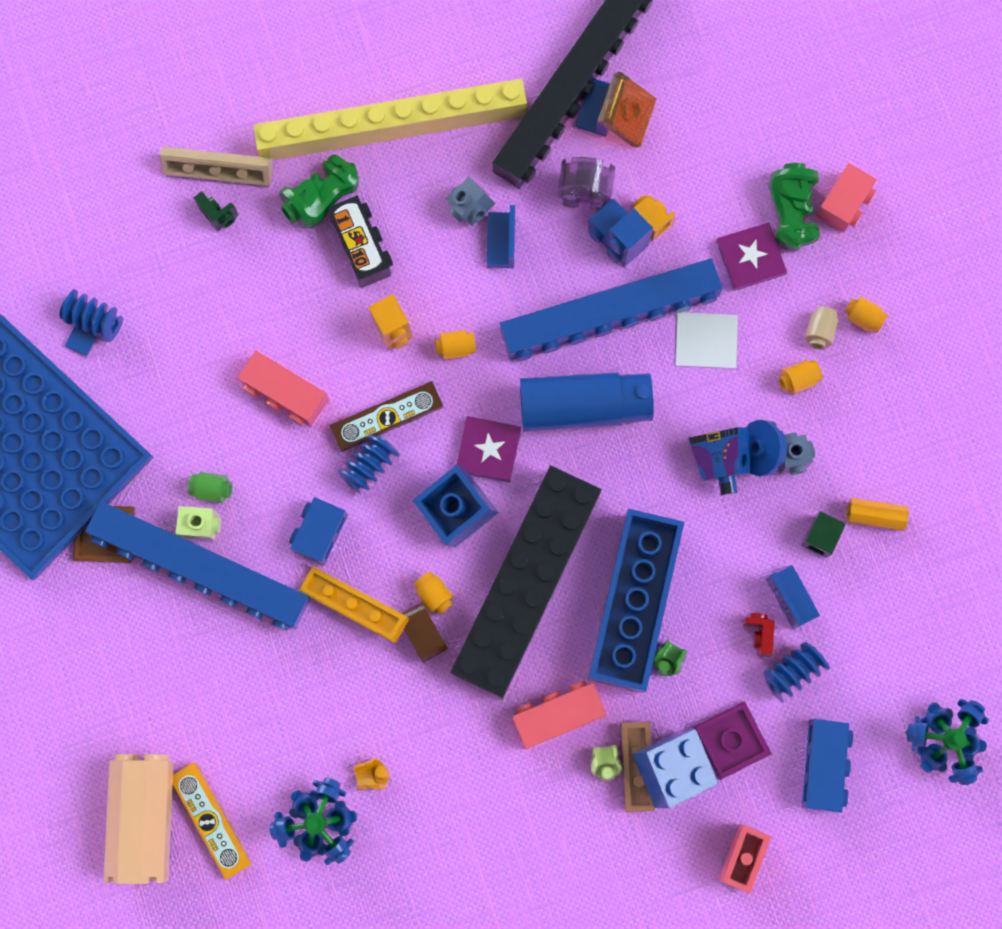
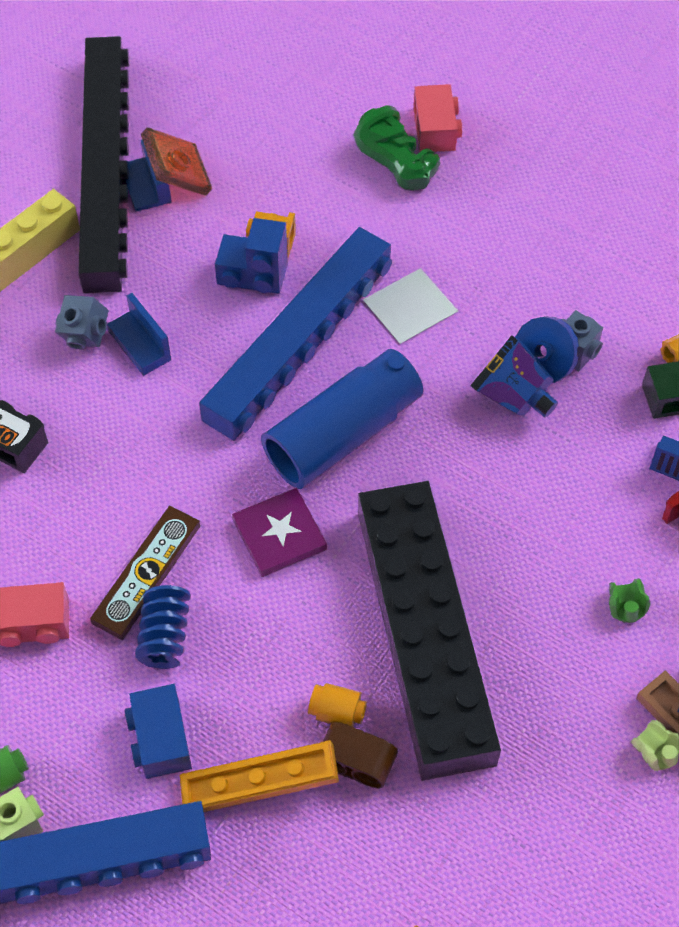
camera: 40 degrees left, 20 degrees down
light orange brick [368,294,413,350] -> none
blue brick [413,465,499,548] -> none
light orange brick [434,329,476,360] -> none
coral brick [512,680,607,750] -> none
clear purple brick [557,157,616,211] -> none
blue brick [588,508,685,693] -> none
magenta tile [716,222,787,291] -> none
light orange brick [778,360,823,395] -> none
tan brick [804,306,838,350] -> none
light orange brick [844,295,888,334] -> none

